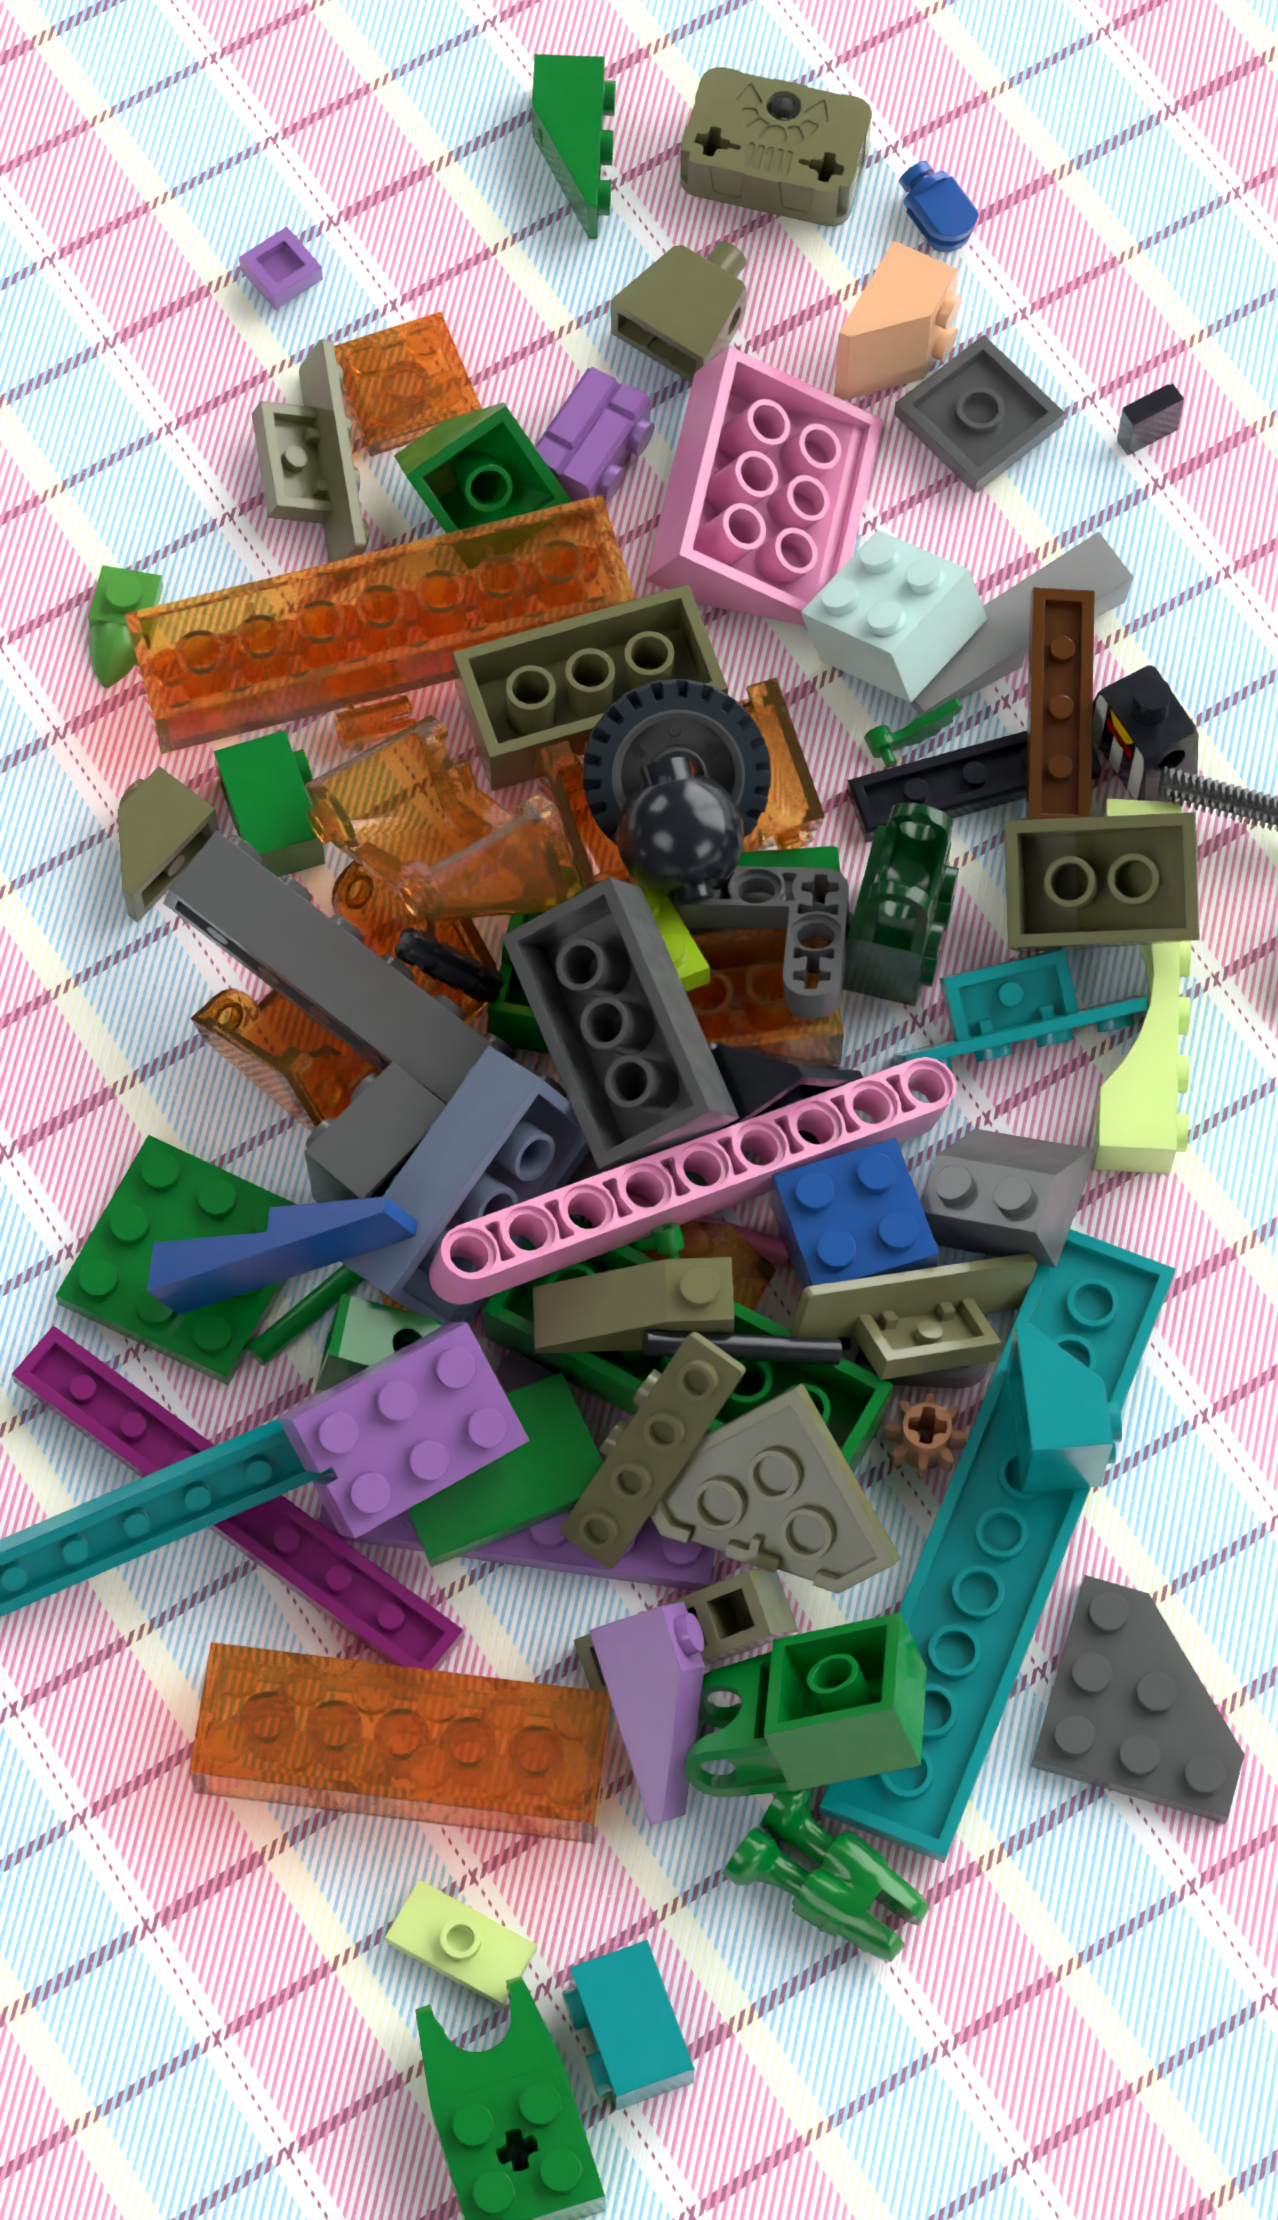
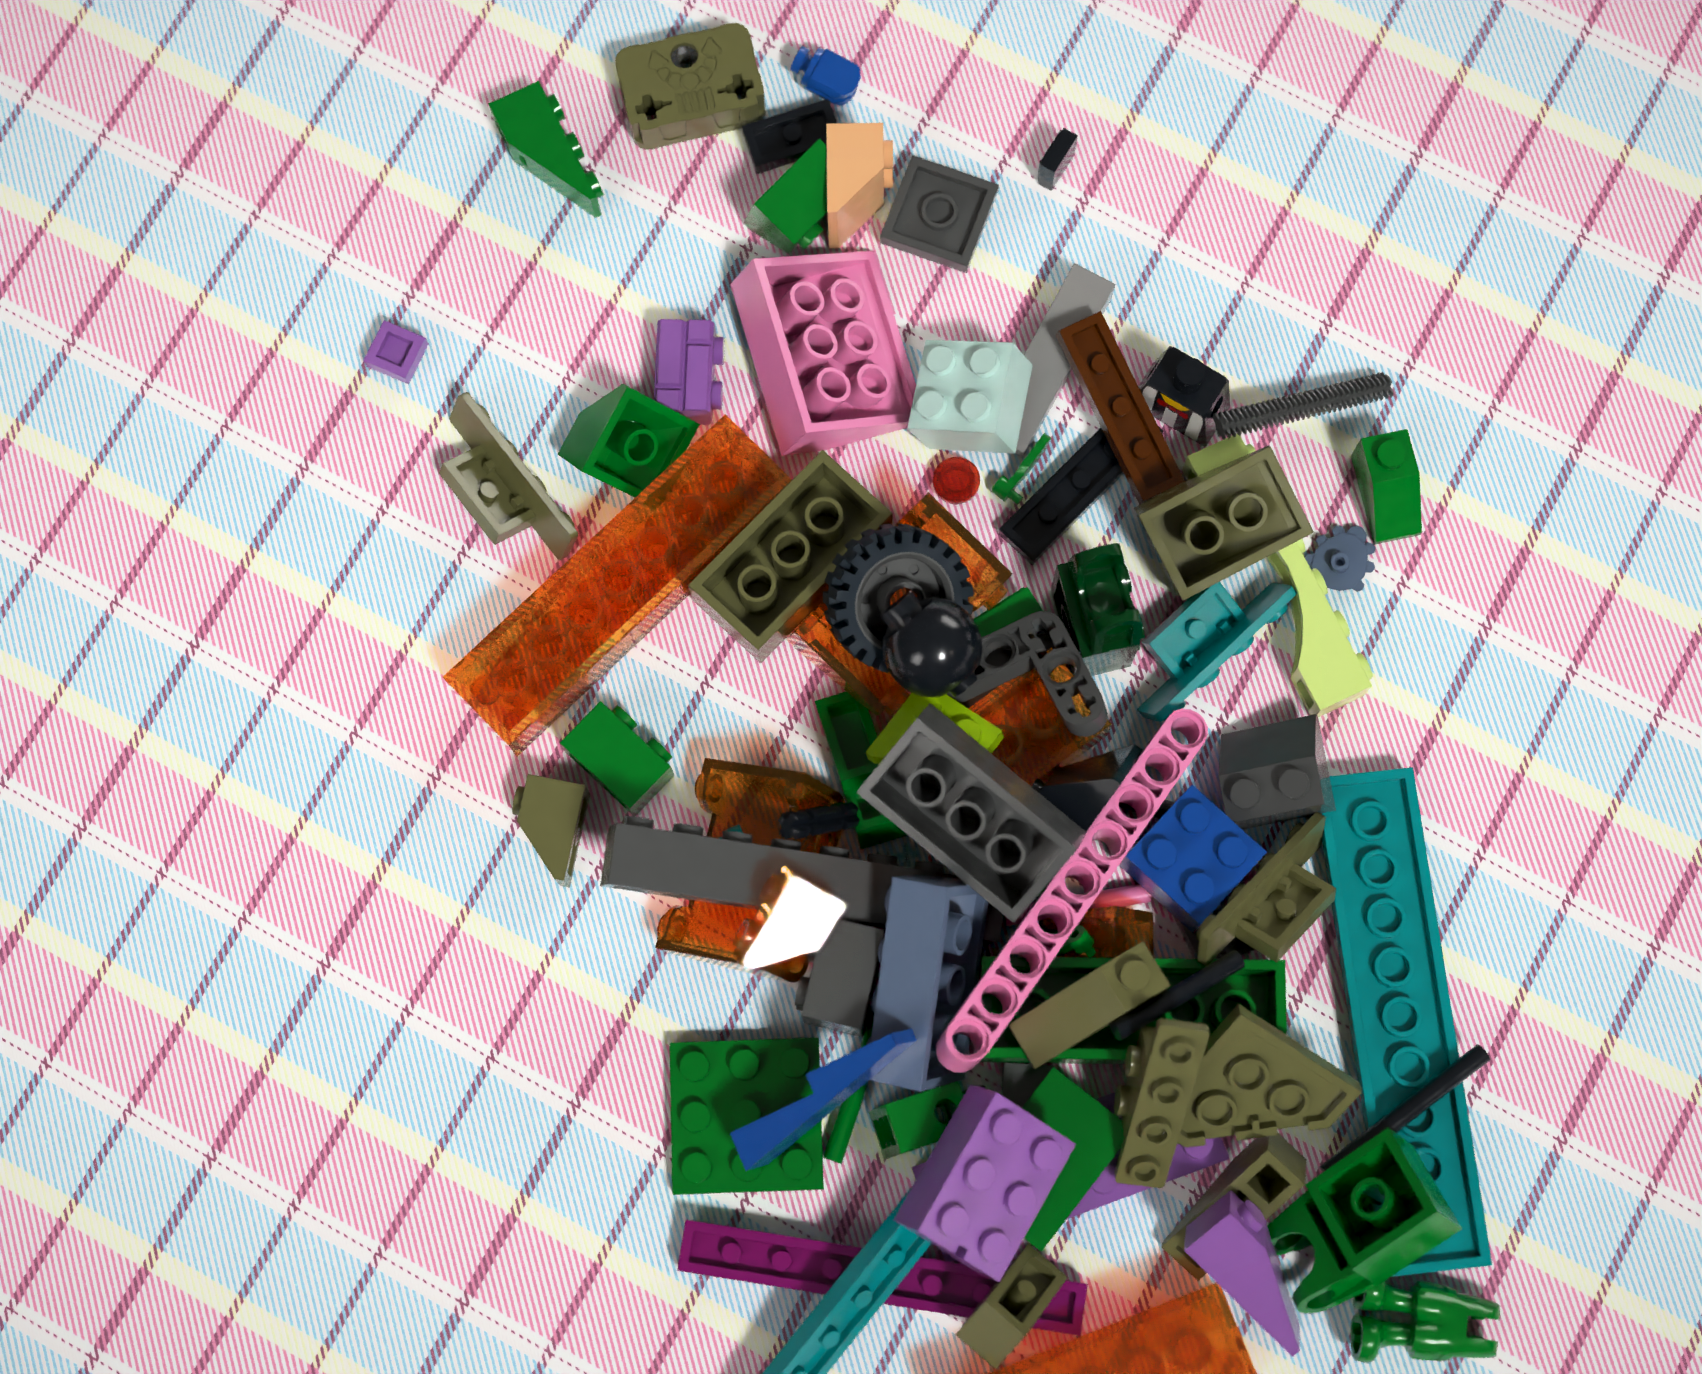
camera: 25 degrees left, 10 degrees up
bright green plate [88,565,163,688] -> none
clear orange windscreen [304,715,582,921] -> none
clear orange plate [334,311,482,457] -> none
clear orange pin [334,695,416,753] -> none
olive torso [611,241,747,383] -> none
nougat gear [884,1392,967,1480] -> none
teal slope [1006,1323,1122,1493] -> none
dark grey plate [1031,1575,1245,1824] -> none
none -> slope [733,865,846,970]
none -> black plate [741,98,837,174]
none -> green slope [744,138,827,254]
none -> clear red plate [933,457,980,504]
none -> olive slope [955,1243,1068,1369]
none -> sand blue piece [1305,526,1376,592]
none -> black bar [1320,1044,1490,1172]

